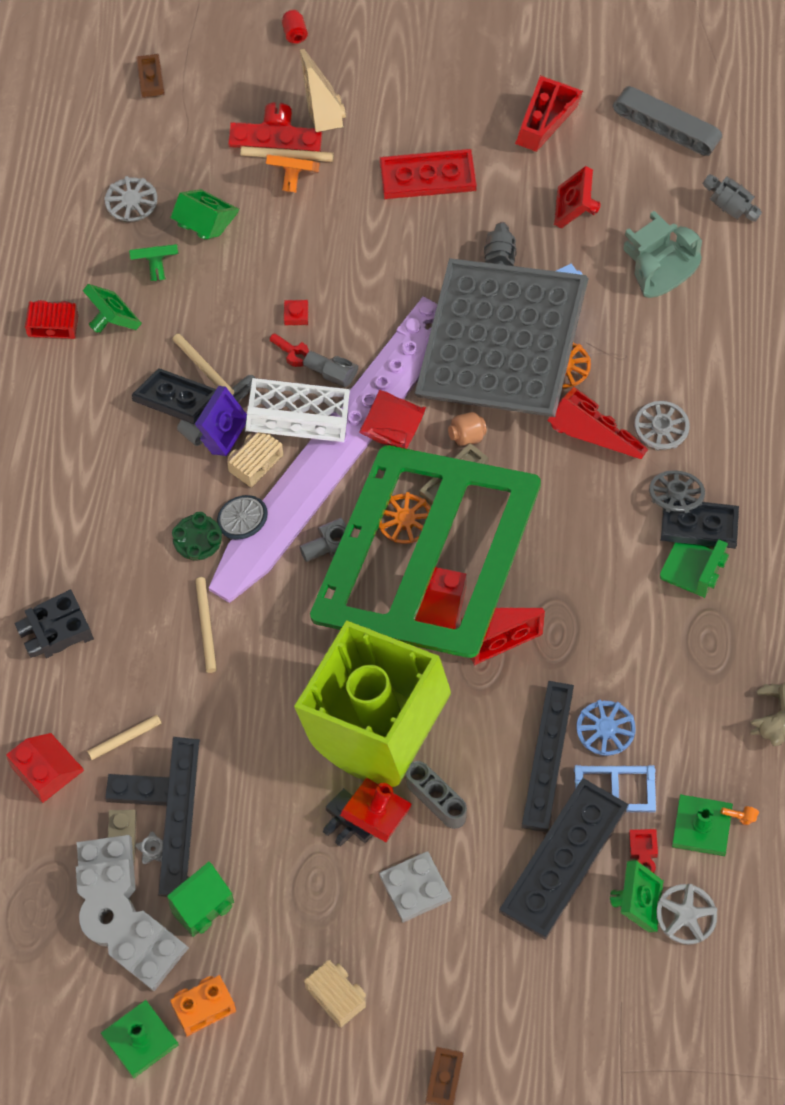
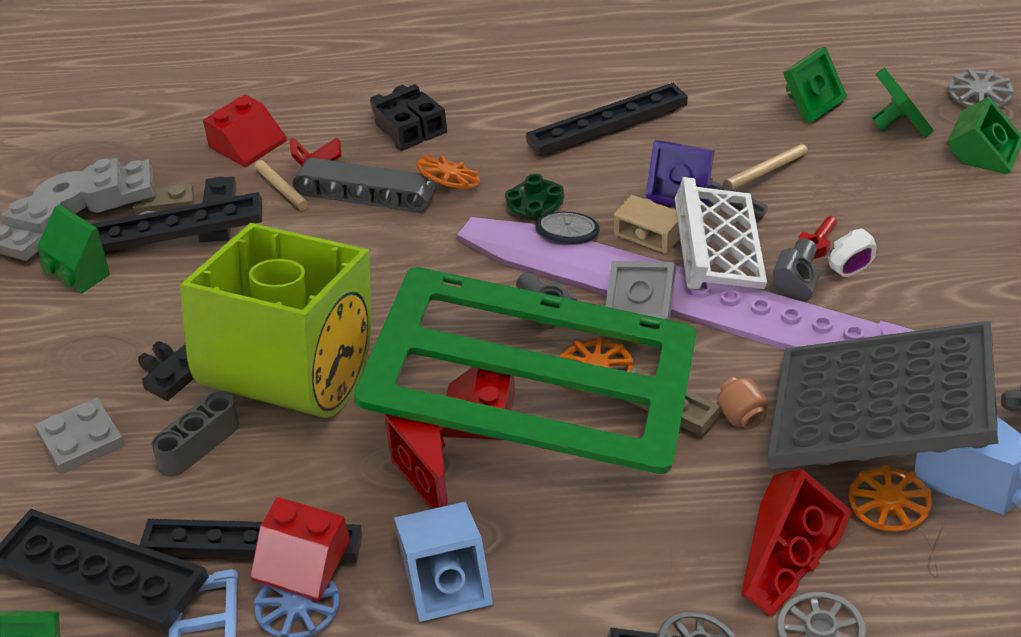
camera: 85 degrees right, 20 degrees down
red brick [25,300,79,339] -> none
black tile [132,368,216,424] -> none
tan bar [195,577,217,673] -> none
red plate [284,300,308,326] -> none
red tile [340,777,412,843] -> none
red slope [359,390,426,449] -> none
none -> slope [251,497,350,602]
none -> red bracket [290,137,342,166]
none -> dark grey beam [292,158,436,212]
none -> light blue slope [394,502,493,622]
none -> orange wheel [416,155,480,189]
none -> black plate [526,82,688,157]
none -> light grey plate [605,261,676,320]
none -> white rock [828,229,877,277]

